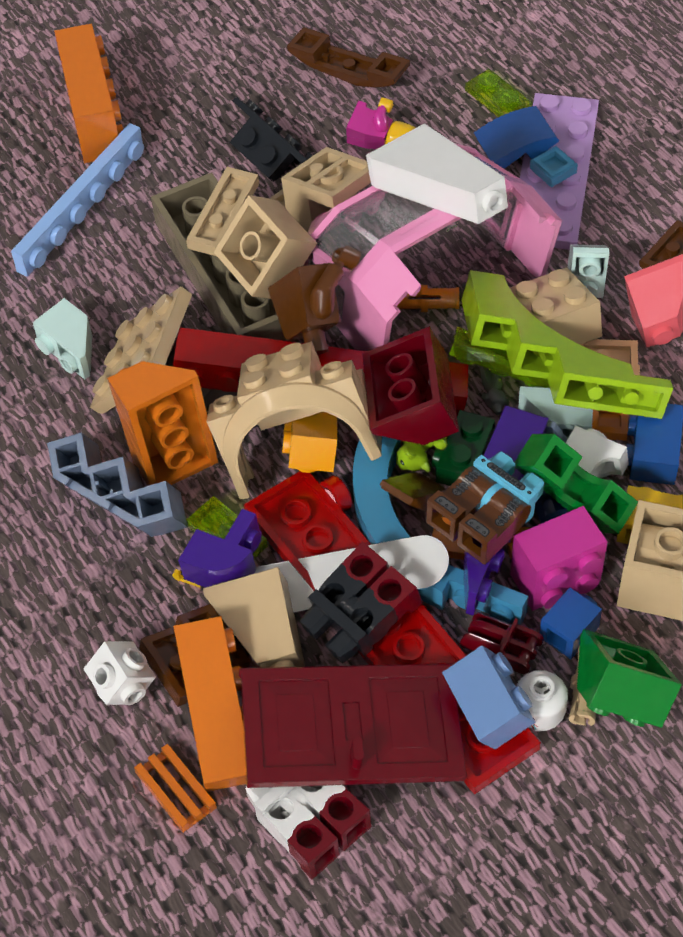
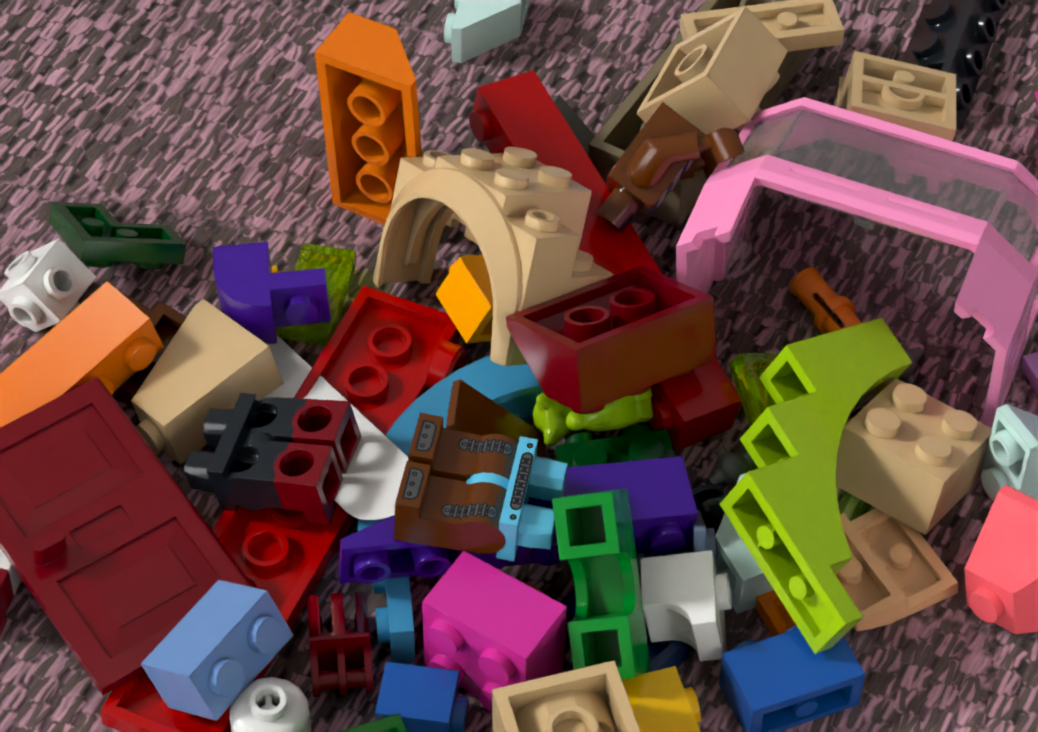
camera: 55 degrees right, 5 degrees down
sand blue brick [47,432,188,537] -> none
tan plate [90,287,192,414] -> none
white slope [366,123,508,224] -> none
none -> dark green plate [48,202,187,269]

